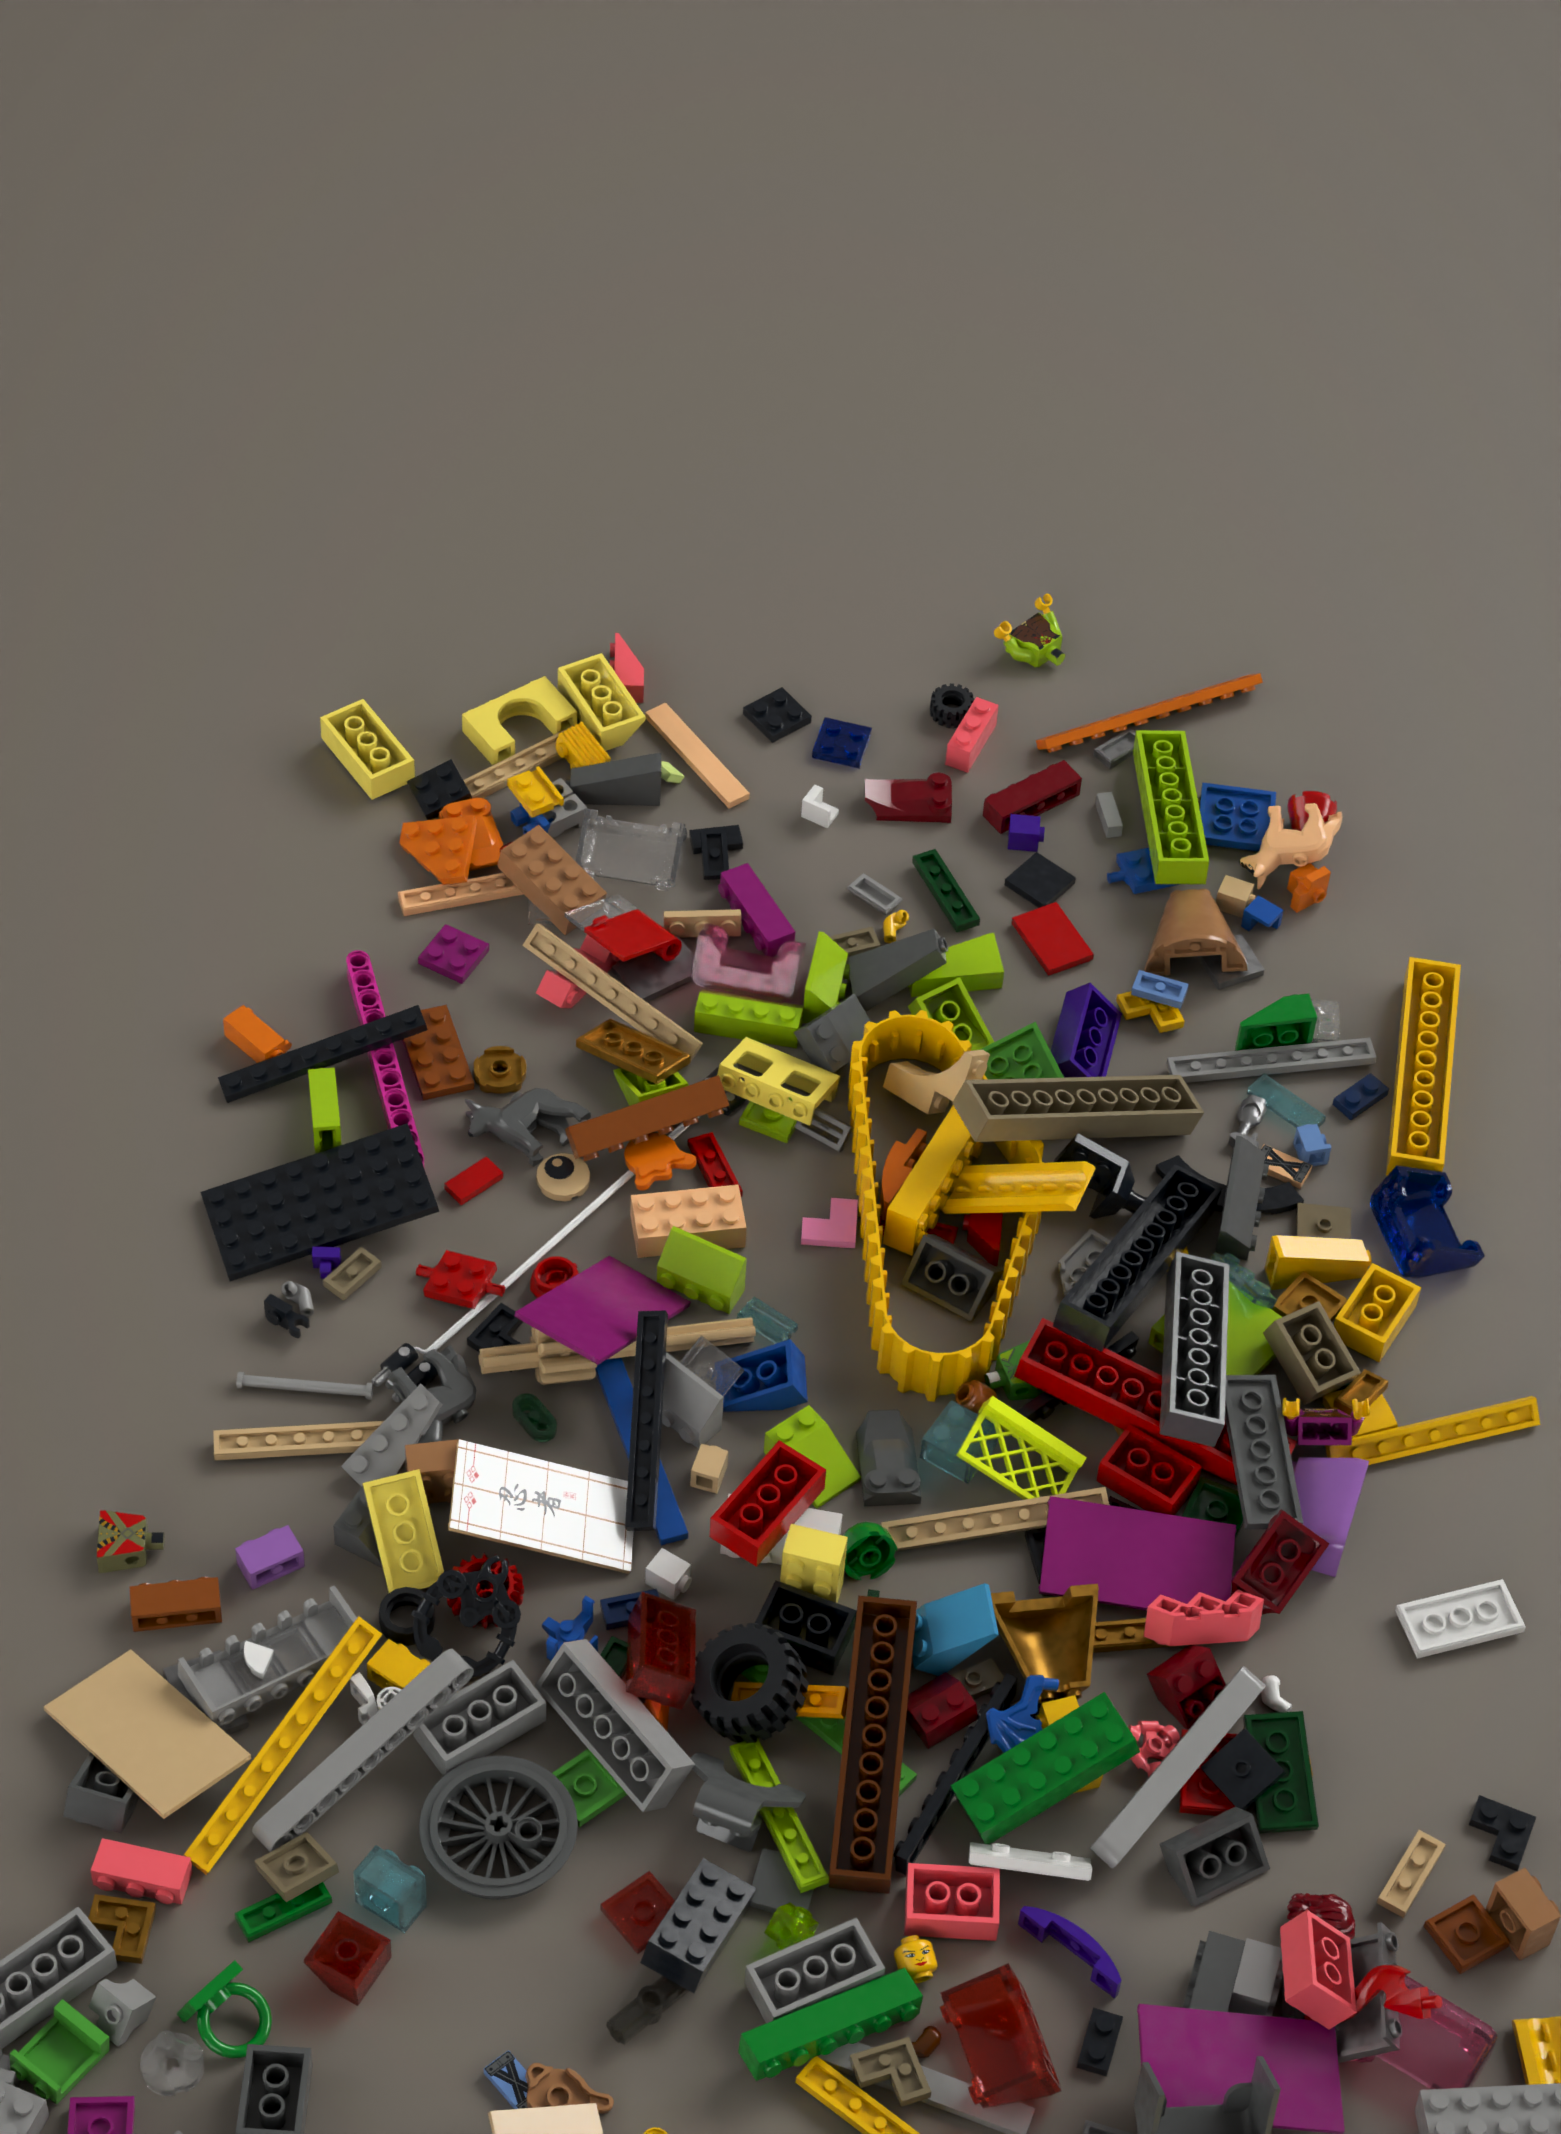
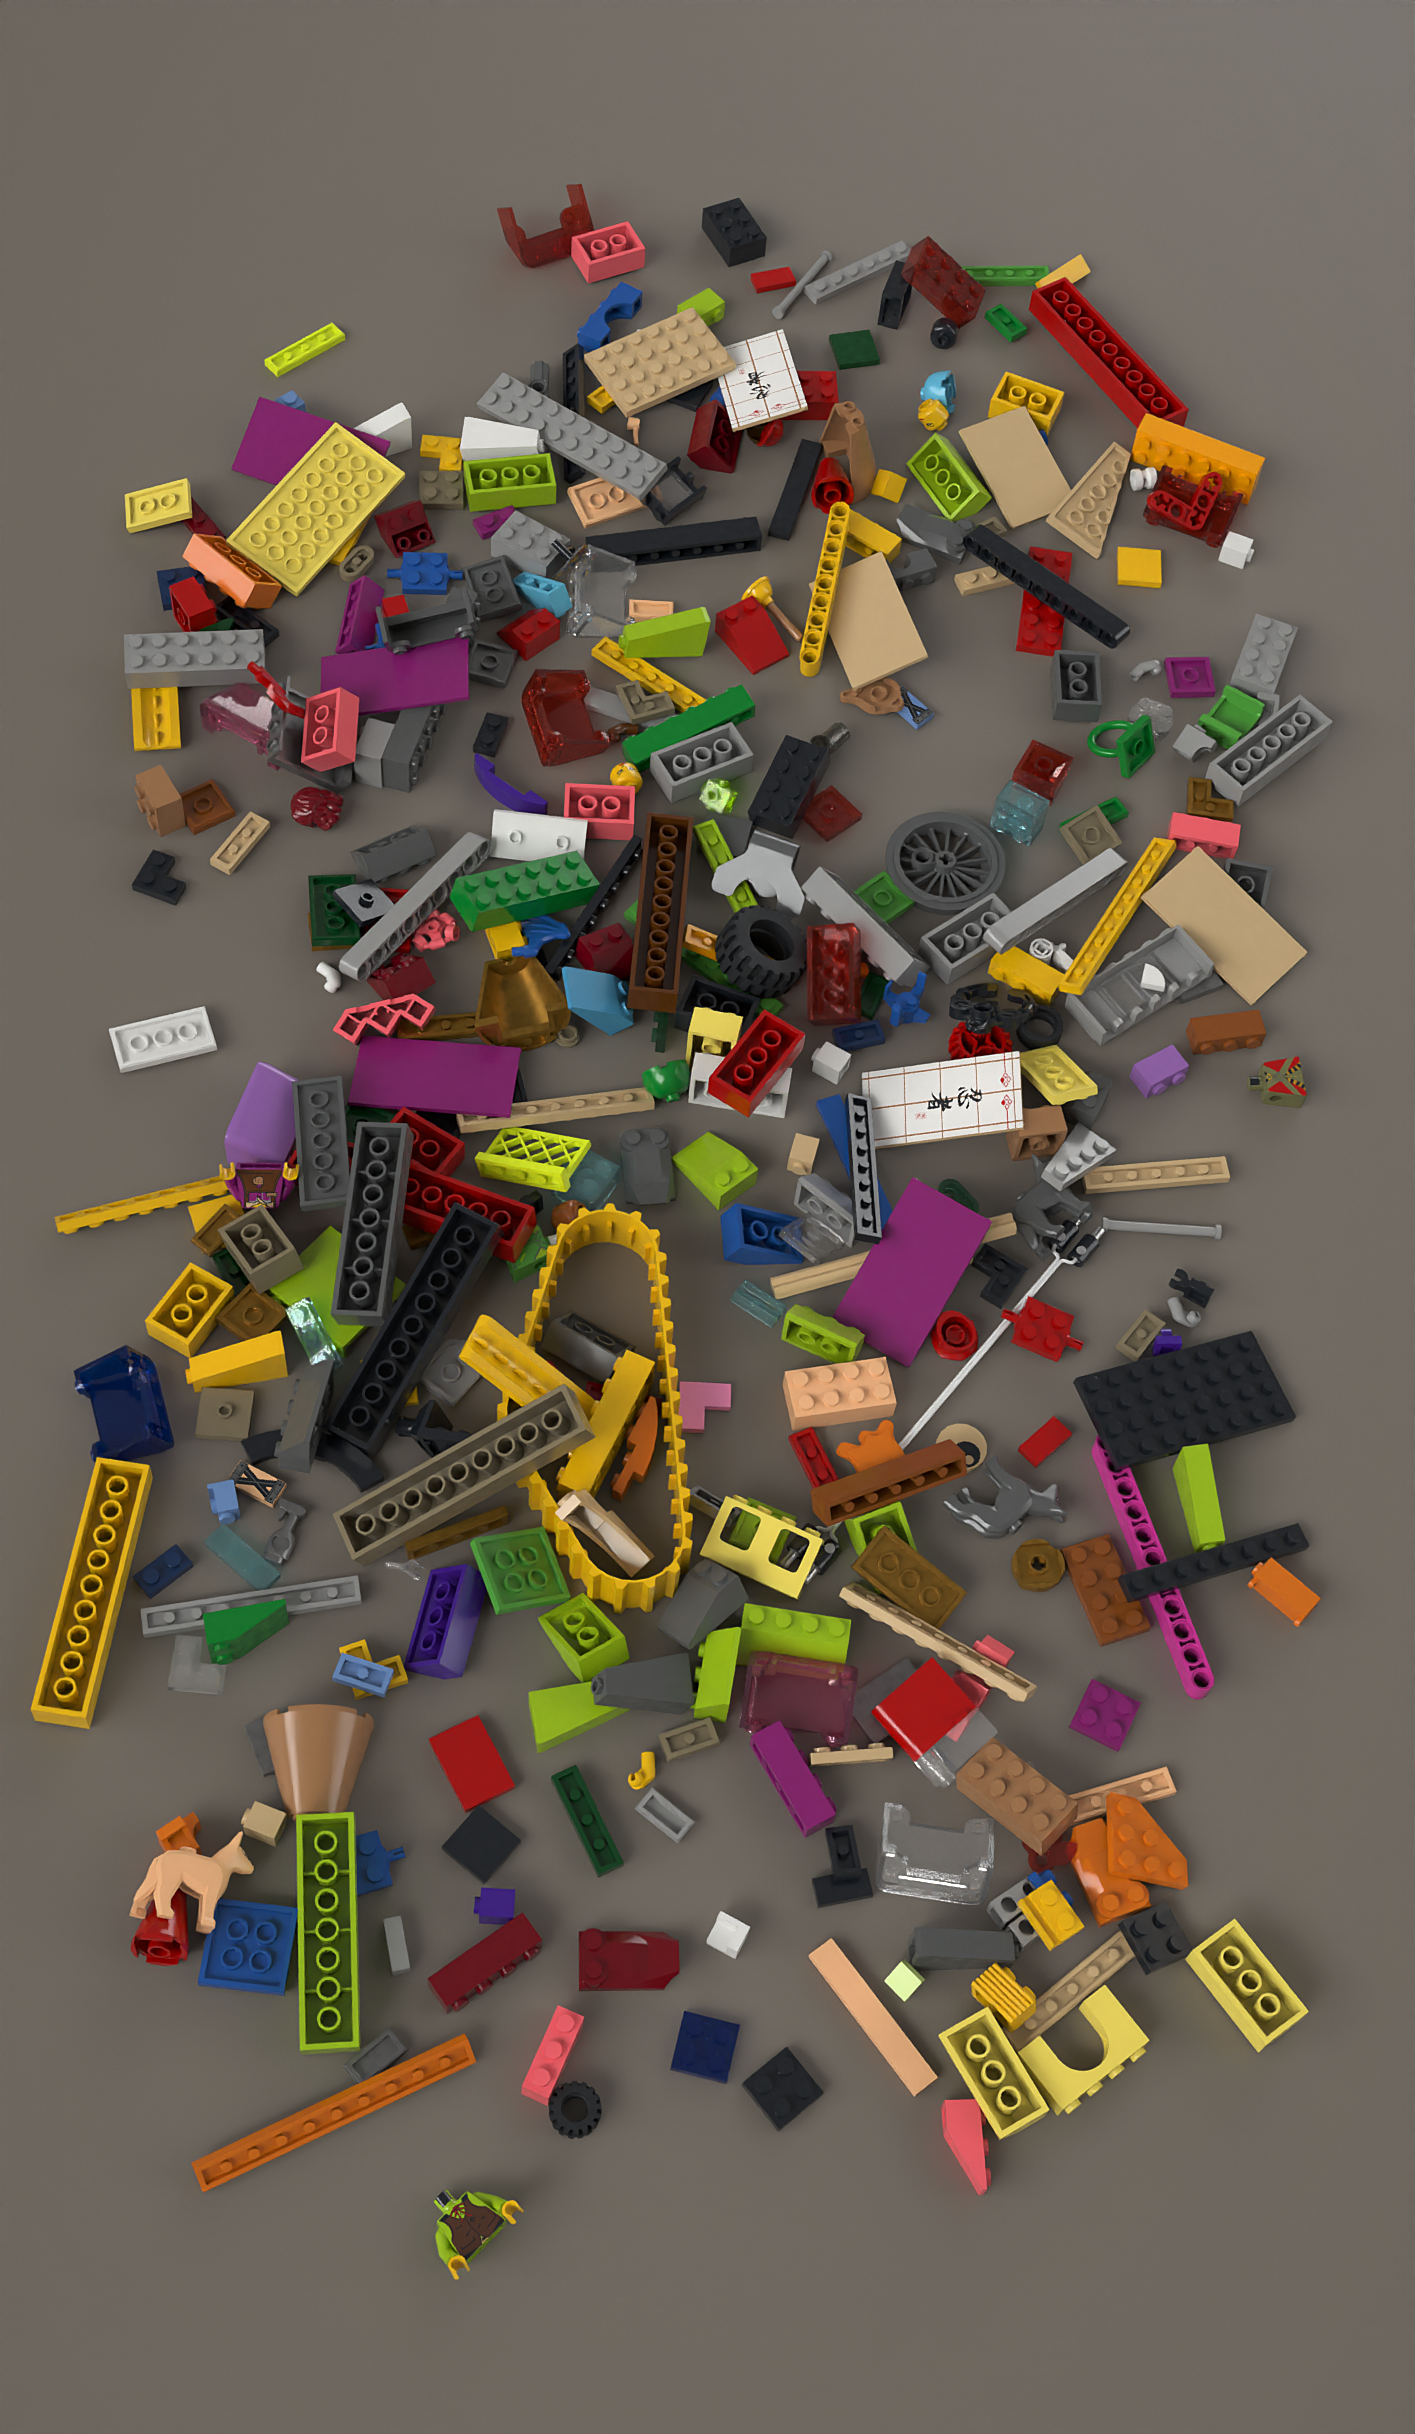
camera: 175 degrees right, 10 degrees up
dark red slope [1230,1509,1329,1615] -> none
blue panel [1241,895,1284,931] -> none

